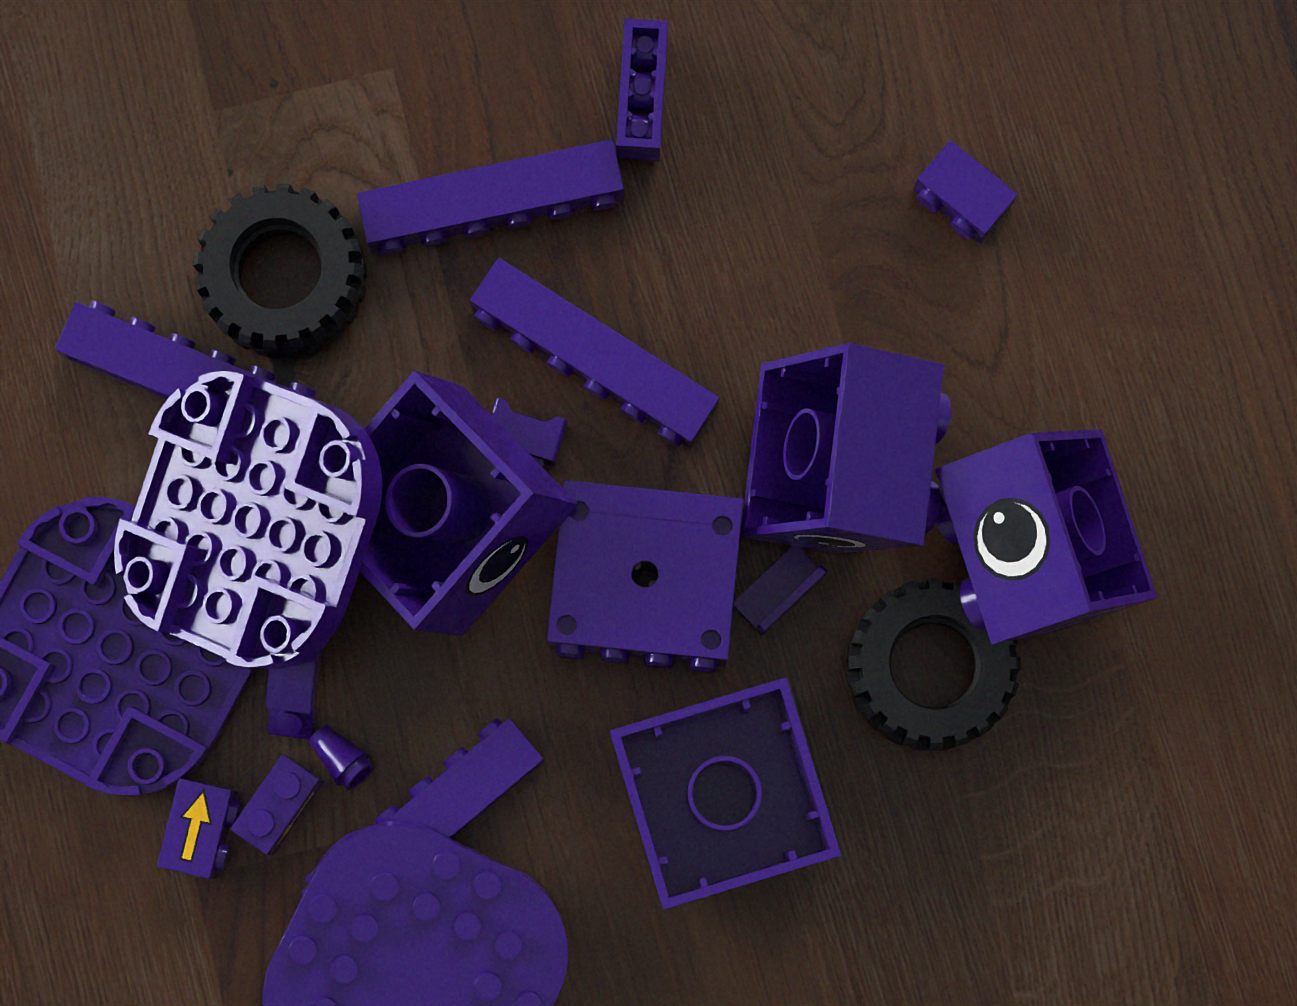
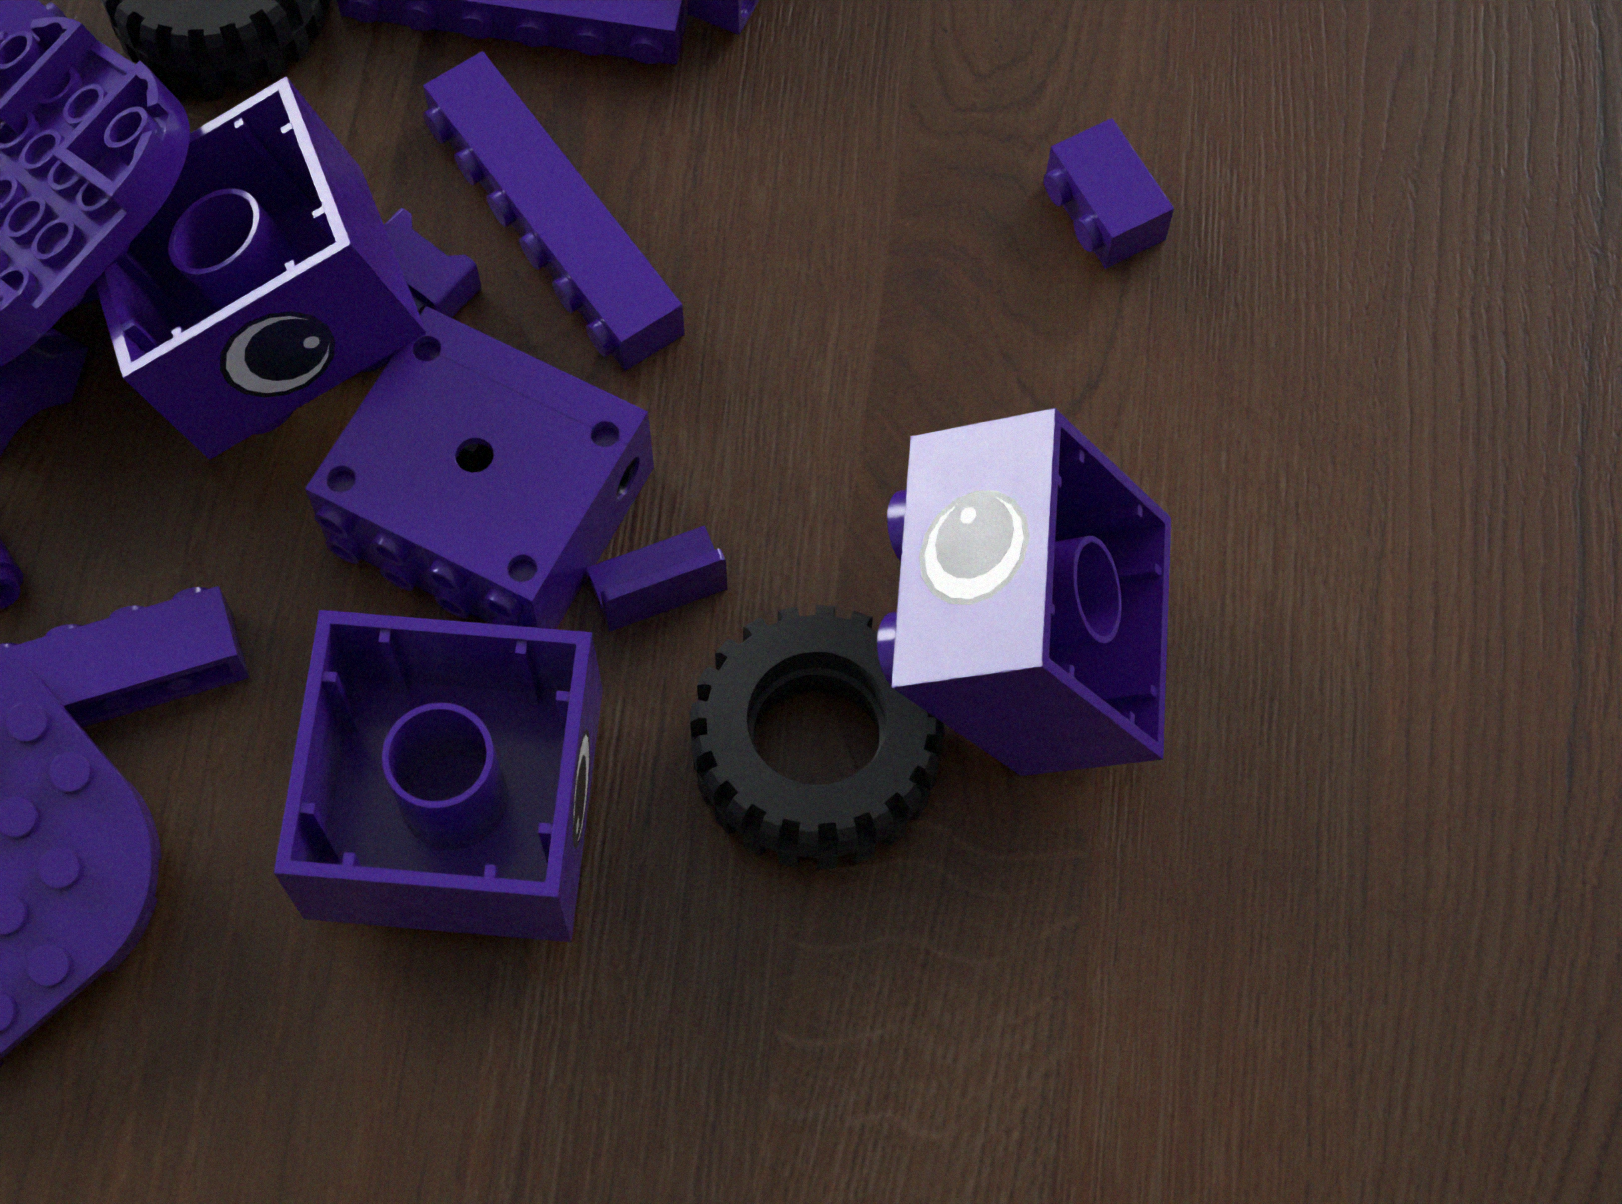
camera: 20 degrees right, 15 degrees down
dark purple brick [740,343,951,554] -> none

